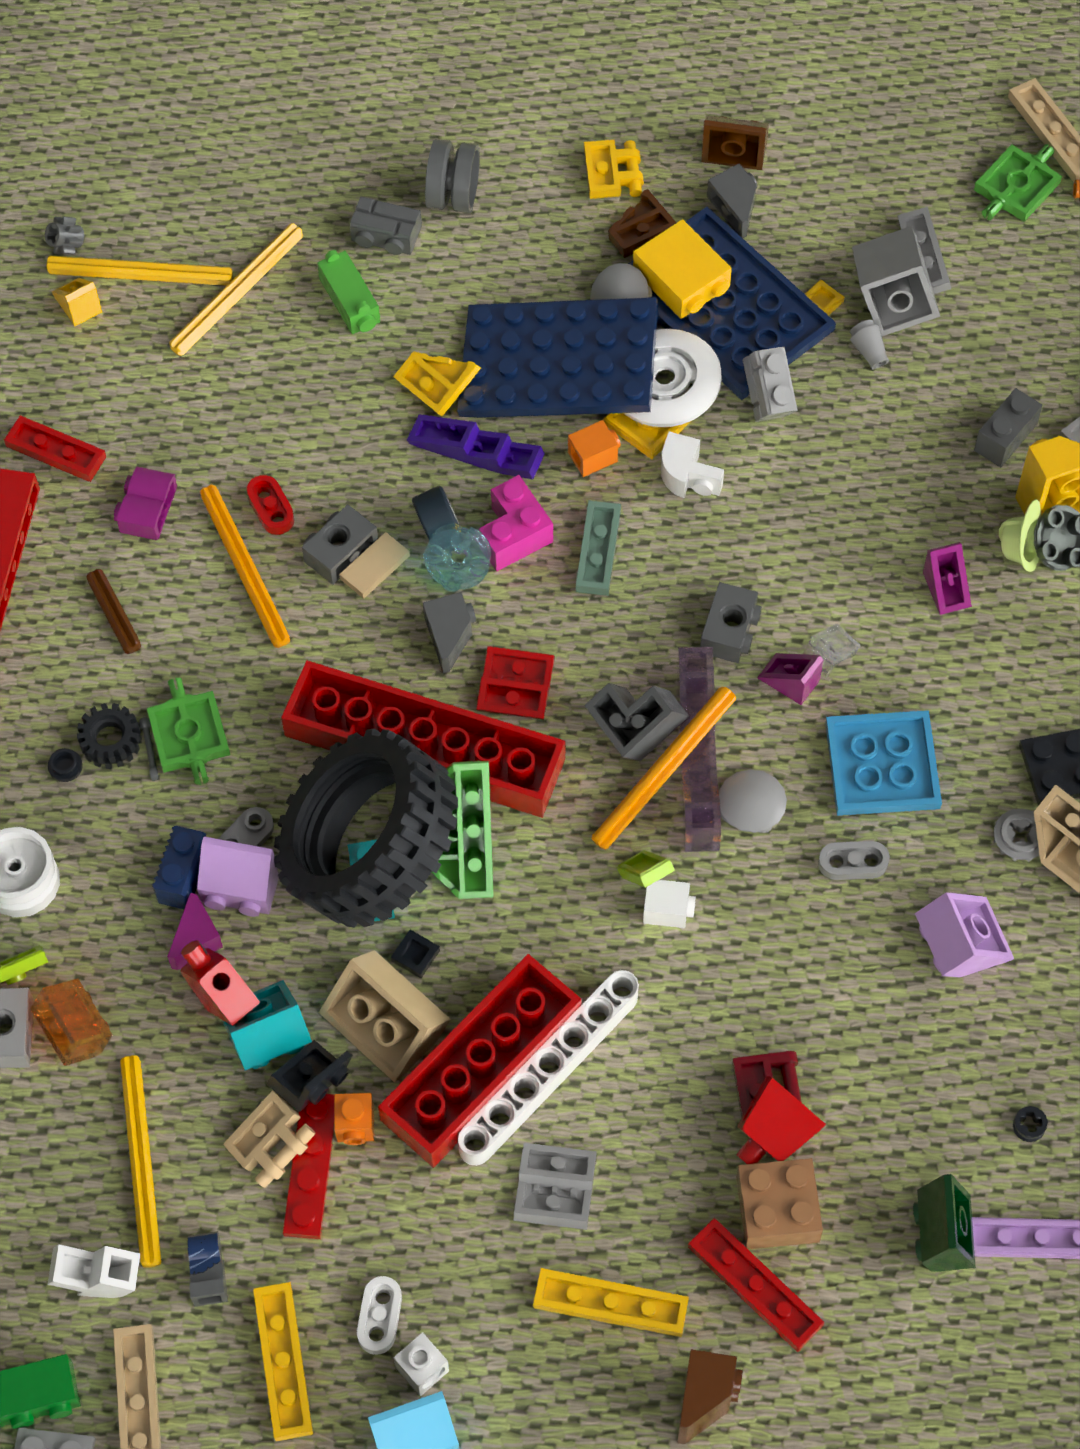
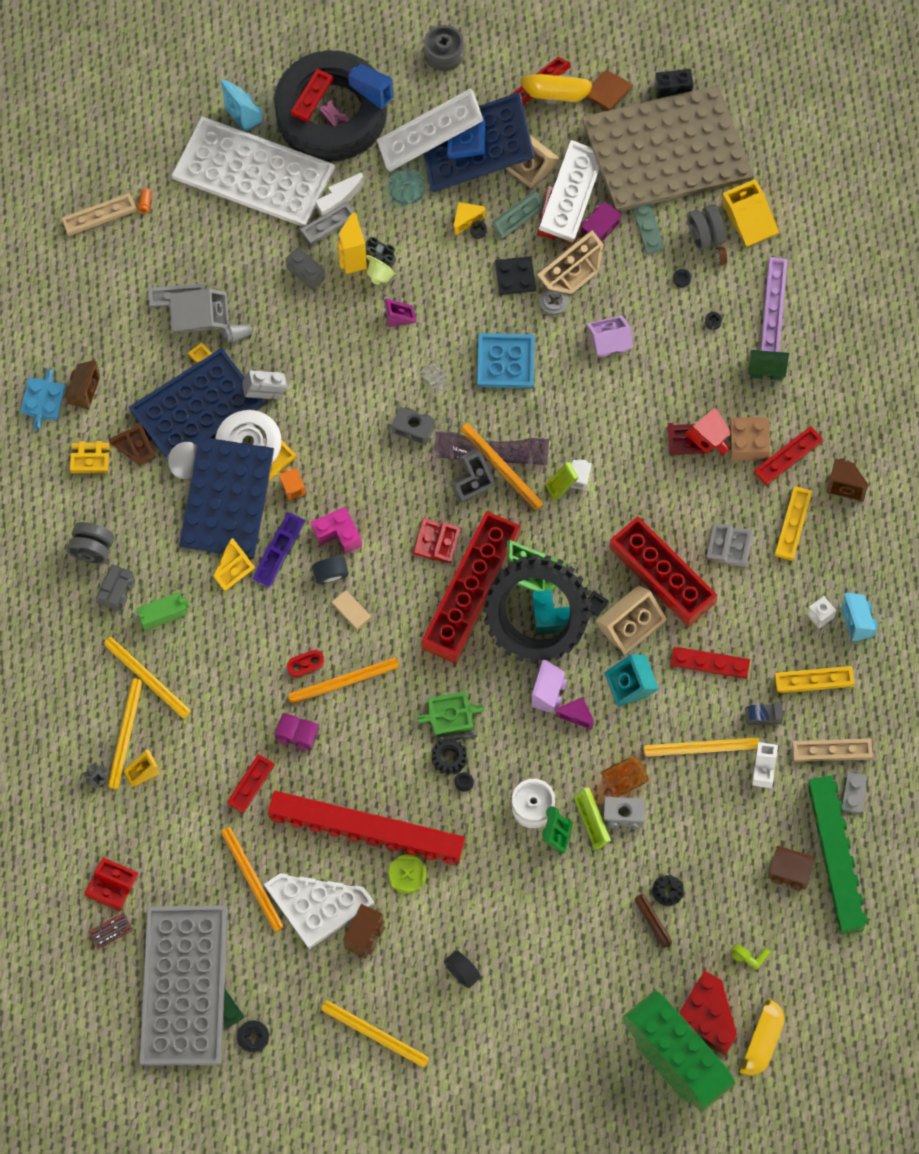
camera: 85 degrees left, 5 degrees up
reddish brown axle [86,569,141,654] -> none
dark blue brick [152,826,206,909] -> none
torso [180,940,260,1026] -> none
light grey plate [218,807,274,847] -> none
tan plate [223,1090,316,1188] -> none
black bracket [267,1040,353,1112] -> none
dark grey brick [302,504,378,585] -> none
orange brick [335,1093,374,1145] -> none
white plate [357,1276,402,1355] -> none
clear light blue plate [423,524,491,592] -> none
dark grey slope [423,592,476,674] -> none
white beam [458,970,639,1166] -> none
sand green plate [576,500,621,596] -> none
yellow brick [633,219,732,319] -> none
white brick [661,431,724,498] -> none
dark grey slope [707,164,757,238] -> none
light grey dish [718,769,787,833] -> none
magenta slope [757,653,823,705] -> none
light grey plate [818,841,890,880] -> none
bright green plate [974,144,1062,222] -> none
none -> dark azure plate [20,369,66,430]

